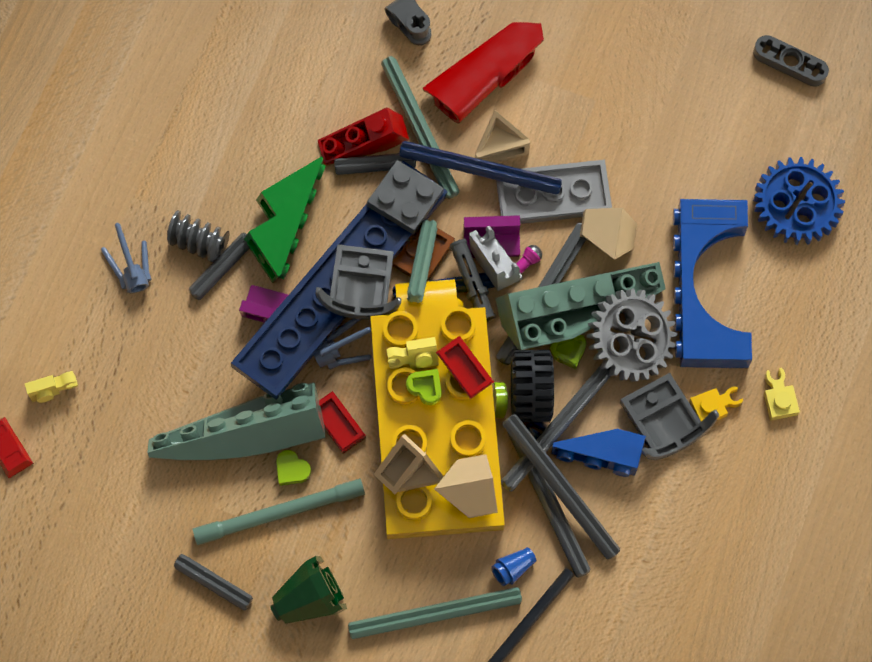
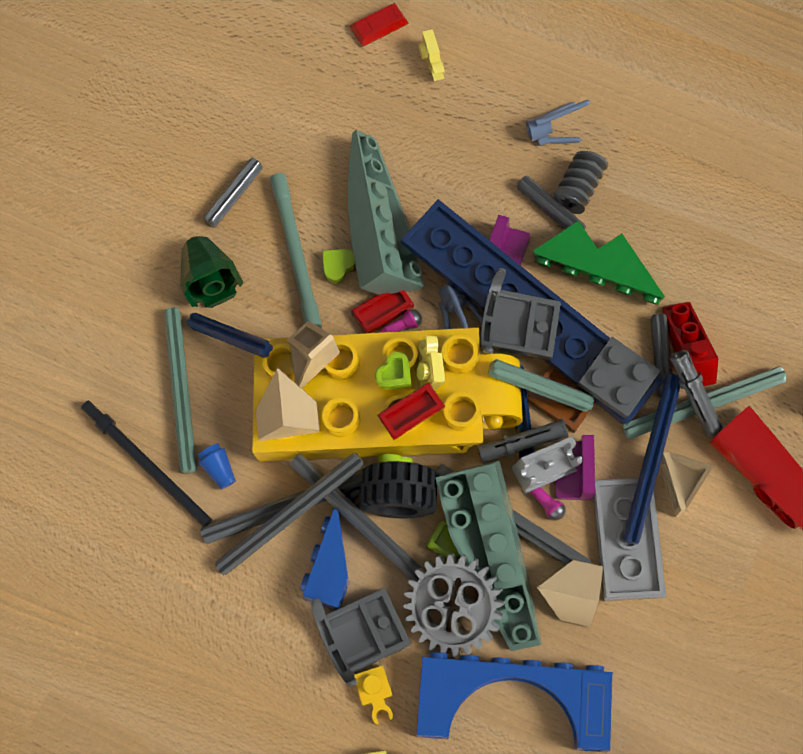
camera: 95 degrees right, 0 degrees up
none -> dark blue axle [186,313,273,358]
none -> dark pink piece [380,309,422,333]
none -> dark grey pin [670,350,723,436]

